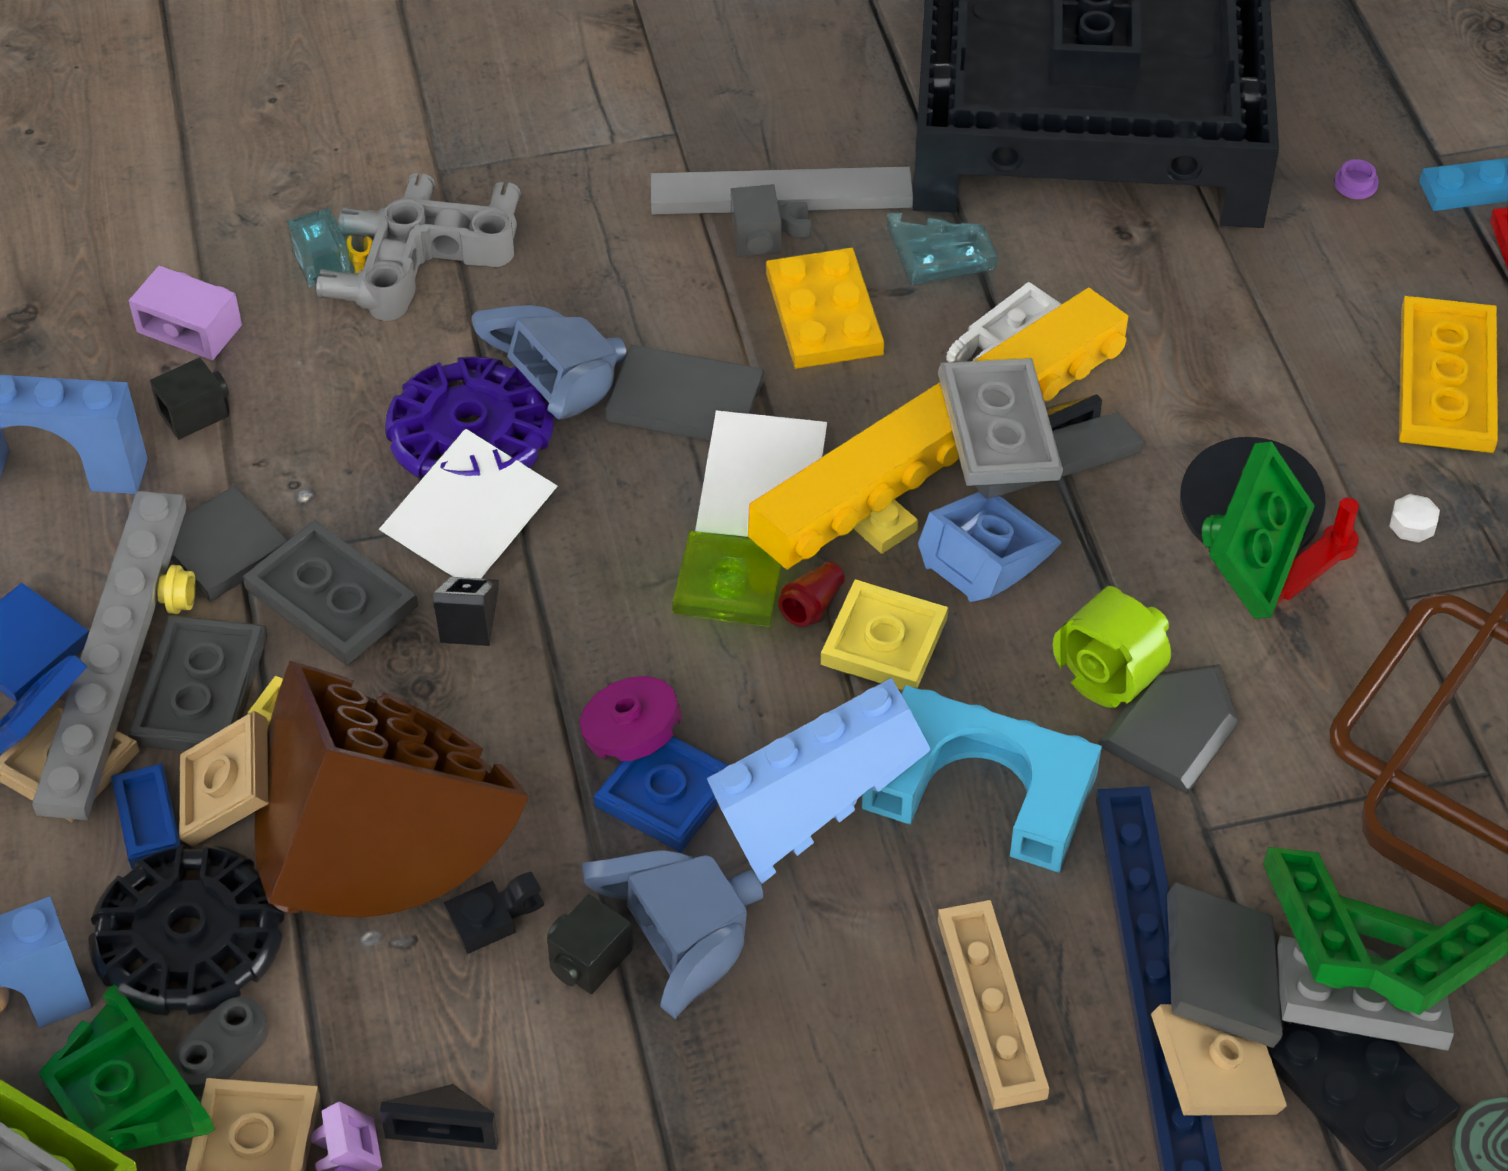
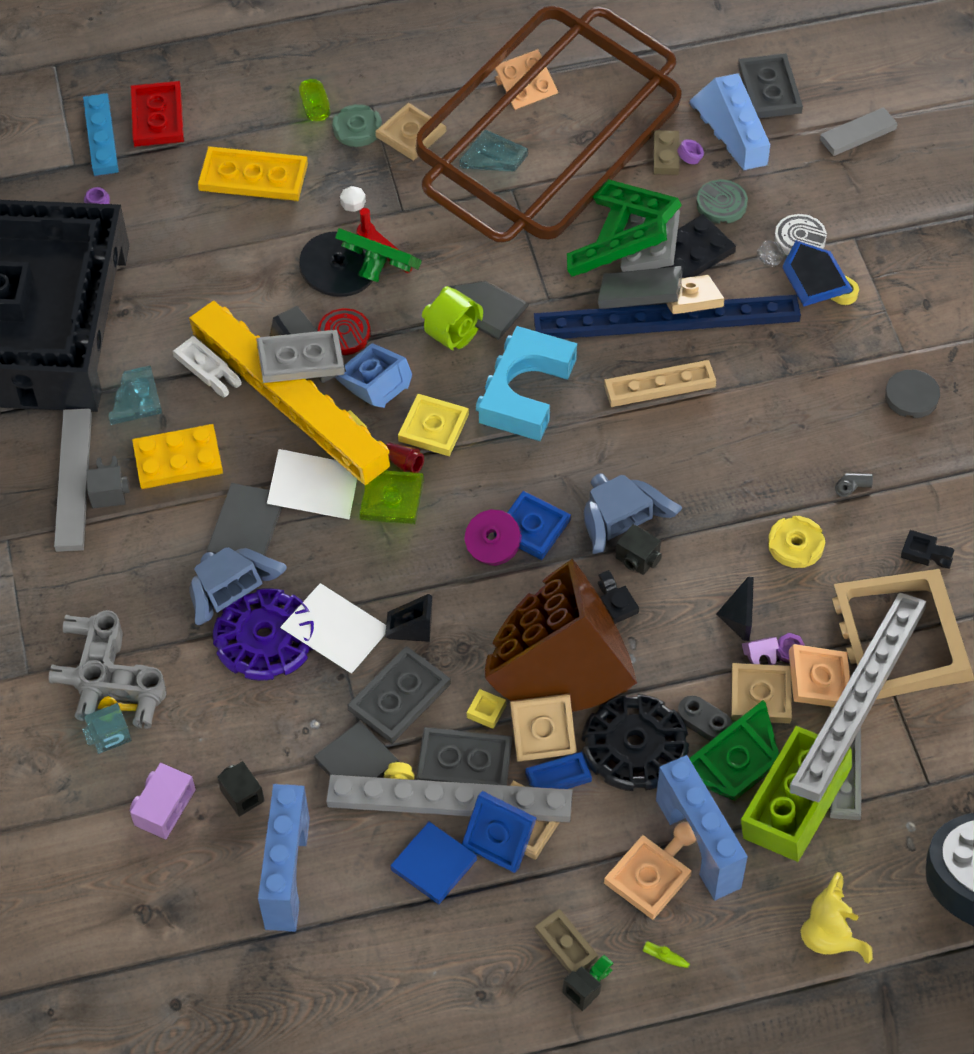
camera: 90 degrees left, 5 degrees up
light blue wedge [707,678,931,884] -> none
none -> tile [317,308,371,355]

